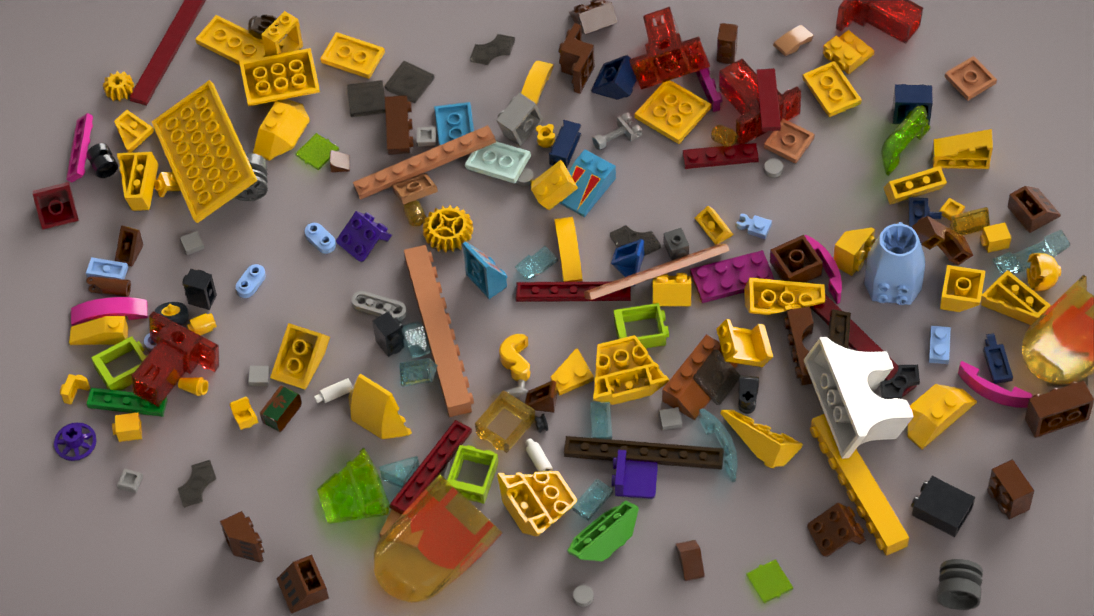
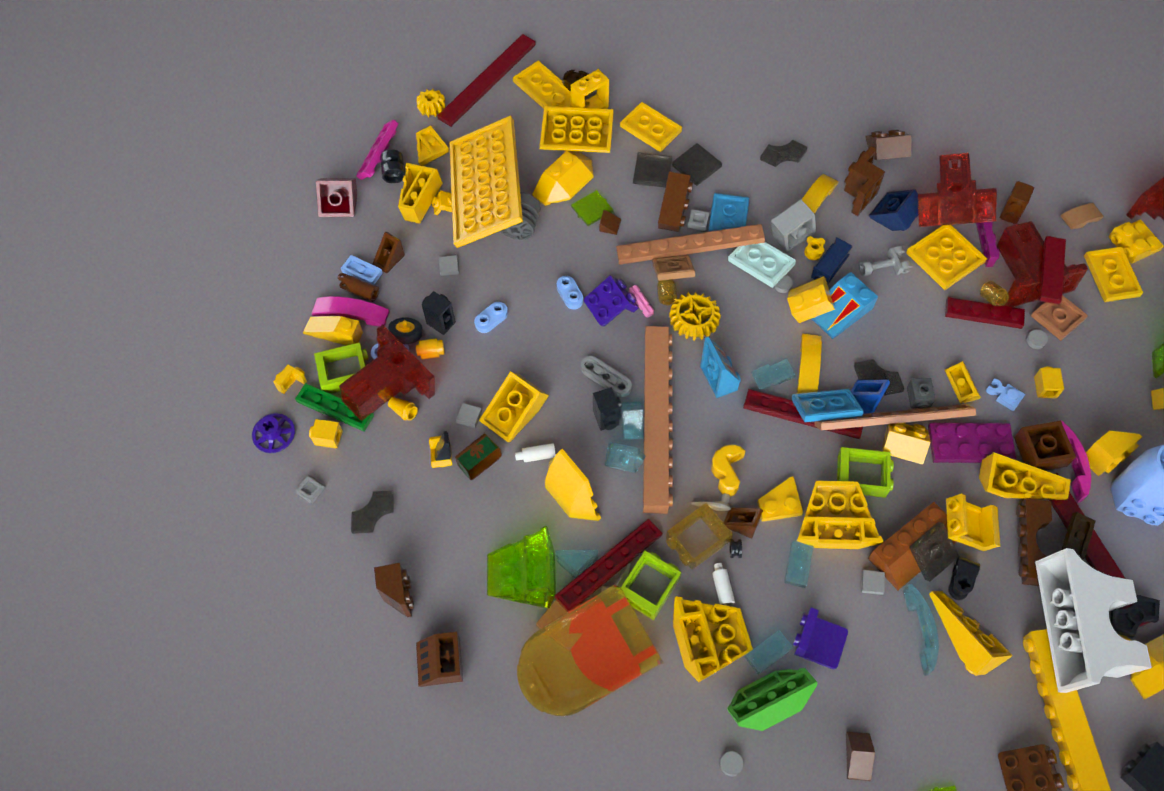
camera: 15 degrees right, 5 degrees up
dark brown plate [564,436,724,470] -> none
none -> black slope [435,431,451,461]
none -> bright pink axle [629,285,654,318]
none -> dark azure tile [792,389,863,422]
none -> yellow brick [1034,366,1064,398]

